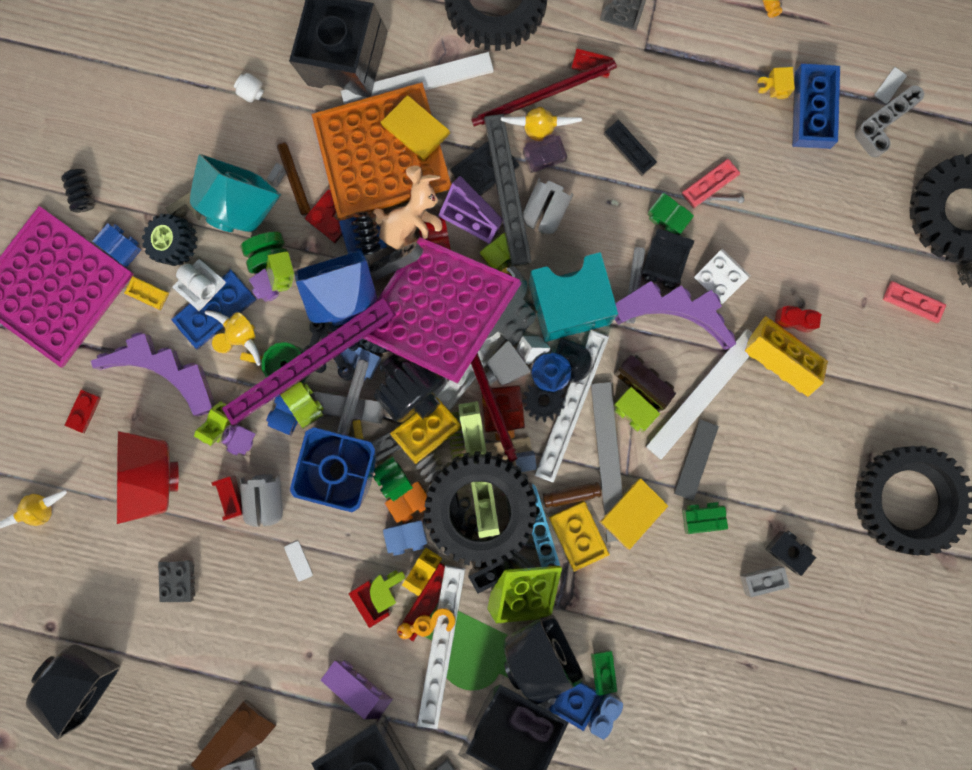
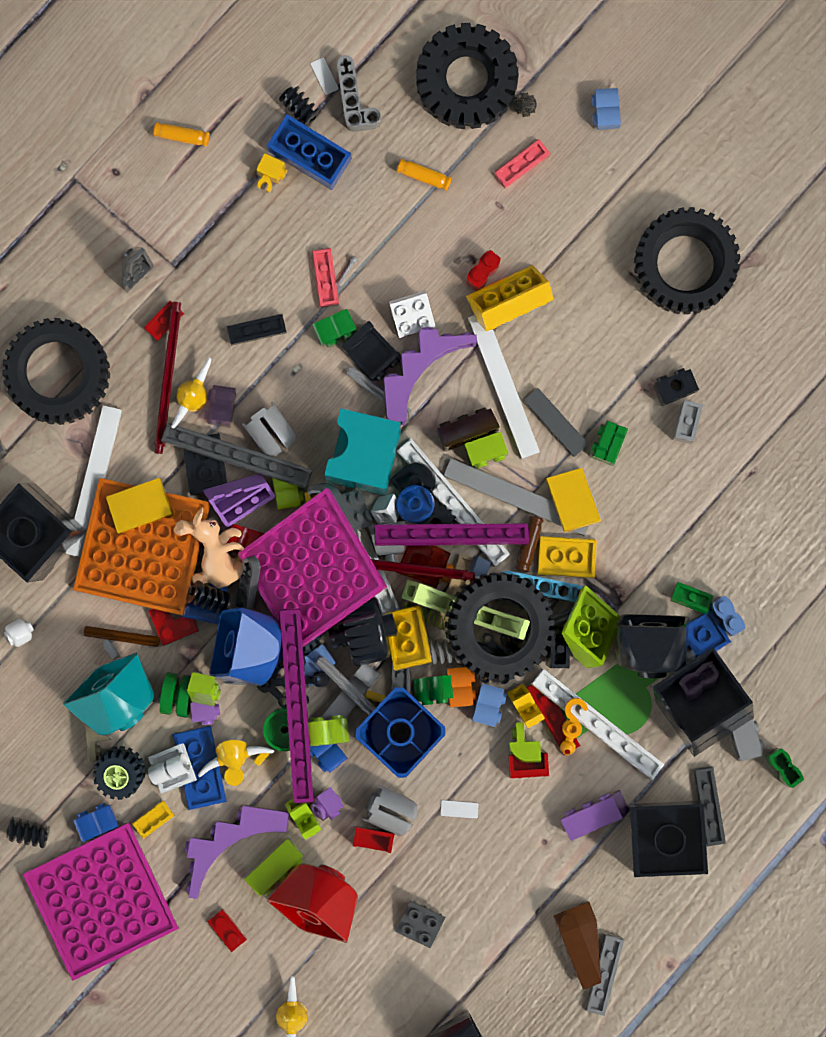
camera: 65 degrees left, 0 degrees up
none -> lime brick [244,838,304,897]
none -> black piece [279,86,320,126]
none -> magenta plate [374,524,529,546]
none -> light orange axle [397,158,452,191]

